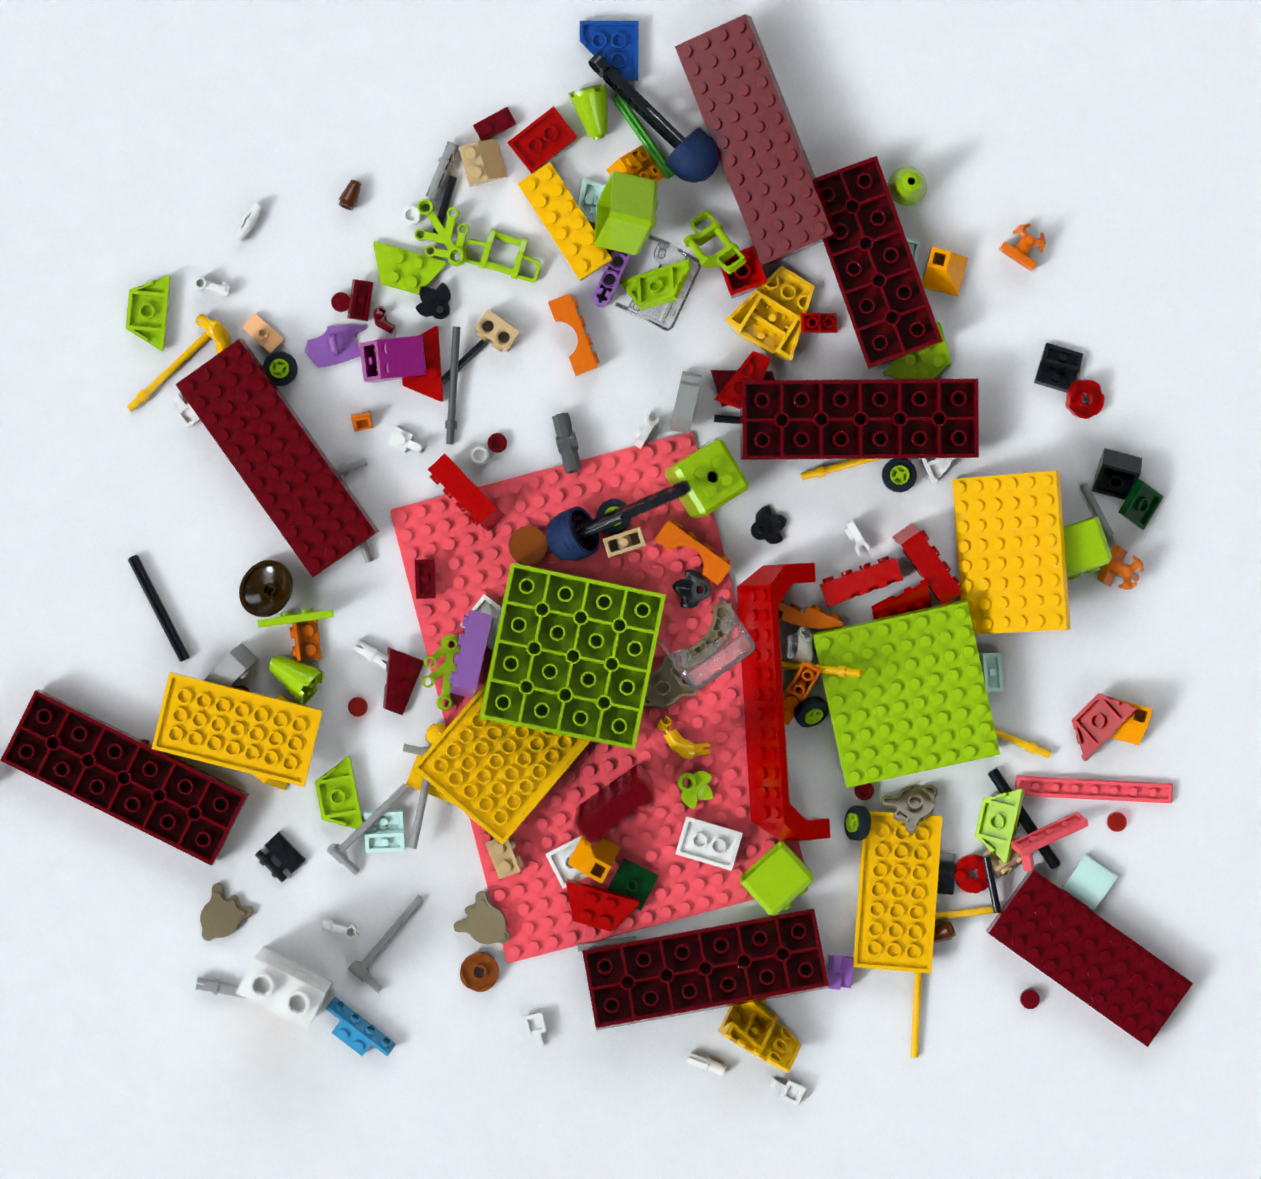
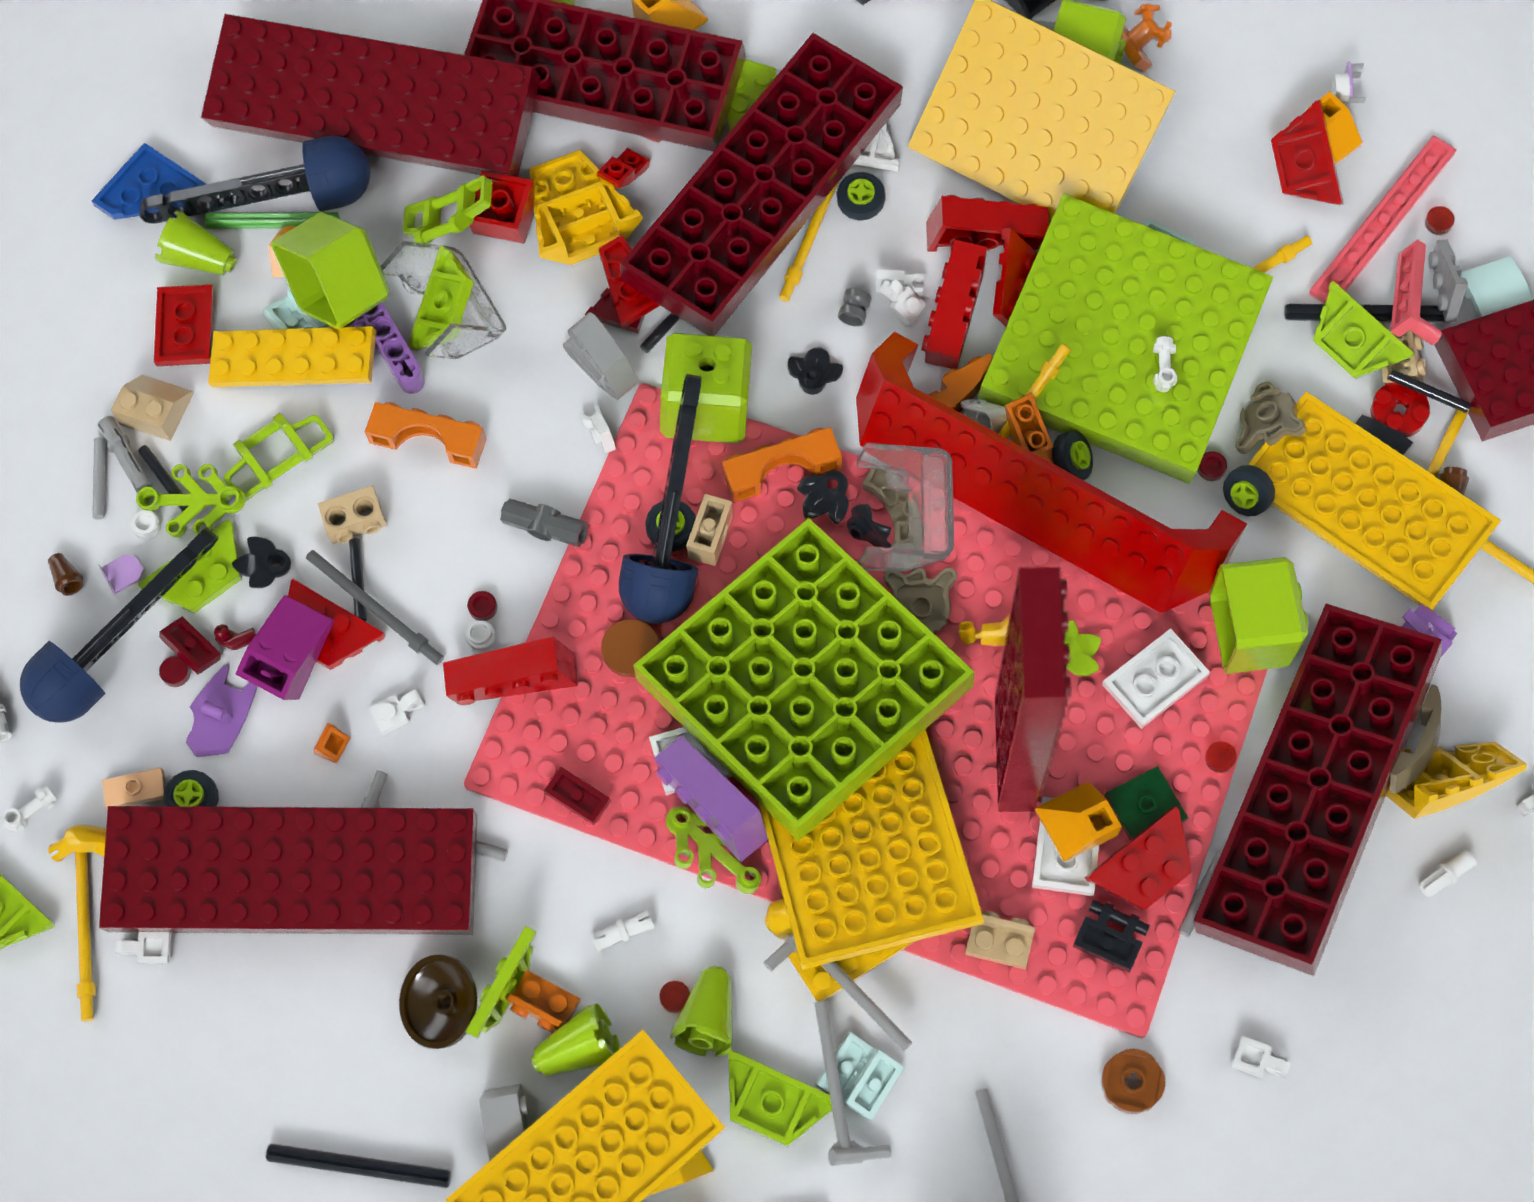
camera: 55 degrees left, 20 degrees down
dark red wing [383,647,424,715] -> none
dark tan tile [453,891,510,944] -> none
dark red plate [473,107,517,141] -> none
none -> piece [20,527,219,723]
none -> light grey bar [93,437,106,520]
none -> lavender piece [98,553,145,594]
none -> lime cone [670,966,732,1057]
none -> dark grey wheel [838,288,872,327]
none -> black plate [847,504,892,550]
none -> white plate [879,279,926,326]
none -> black plate [1072,899,1150,973]
none -> white bar [1153,336,1177,392]
none -> clear red tile [1205,741,1237,773]
none -> piece [1331,61,1366,104]
none -> dark tan slope [1390,685,1441,794]
none -> light grey wing [1428,240,1468,322]

